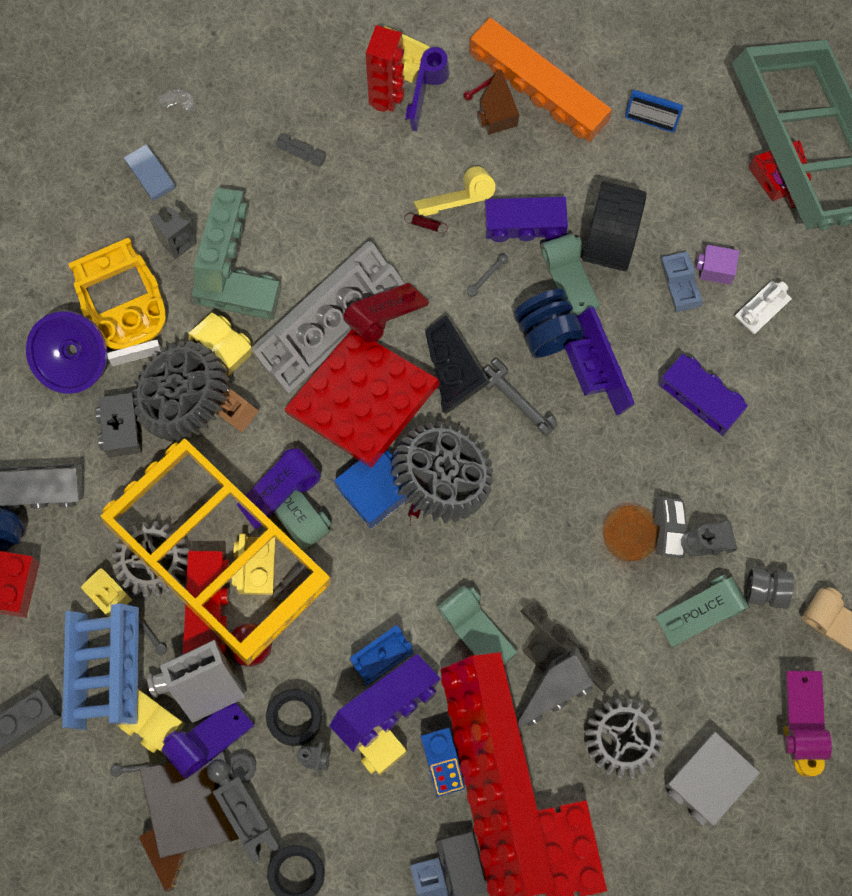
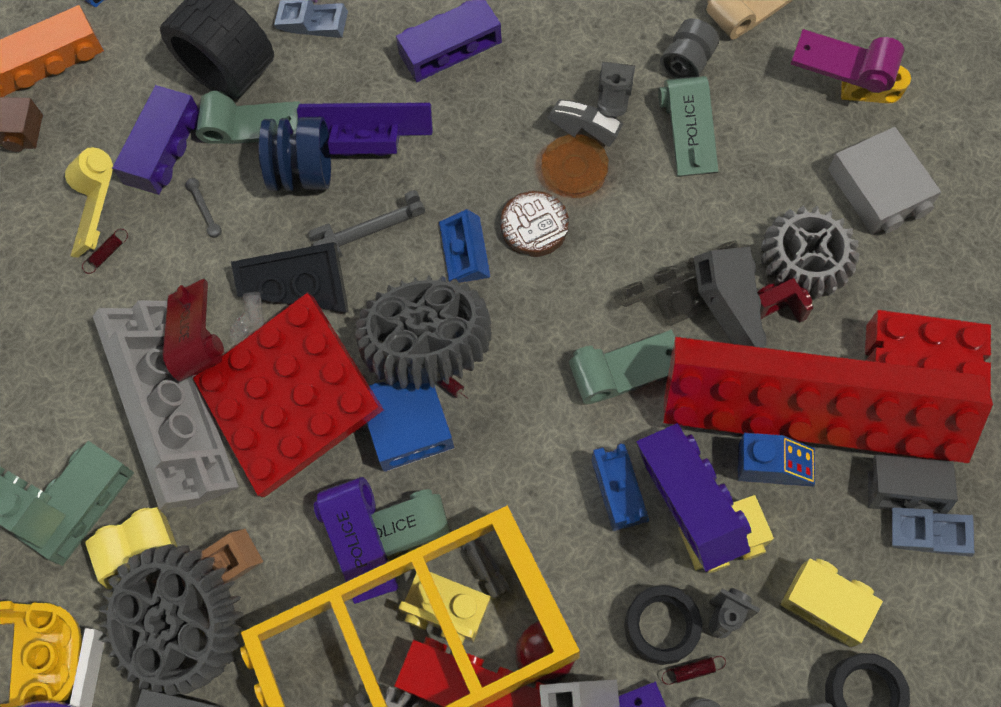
camera: 65 degrees left, 5 degrees down
none -> clear arm [229,292,264,343]
none -> blue slope [439,209,491,283]
none -> tile [500,191,569,257]
none -> dark red piece [662,656,726,685]
none -> dark red bracket [757,278,813,323]
none -> light yellow brick [780,558,883,647]

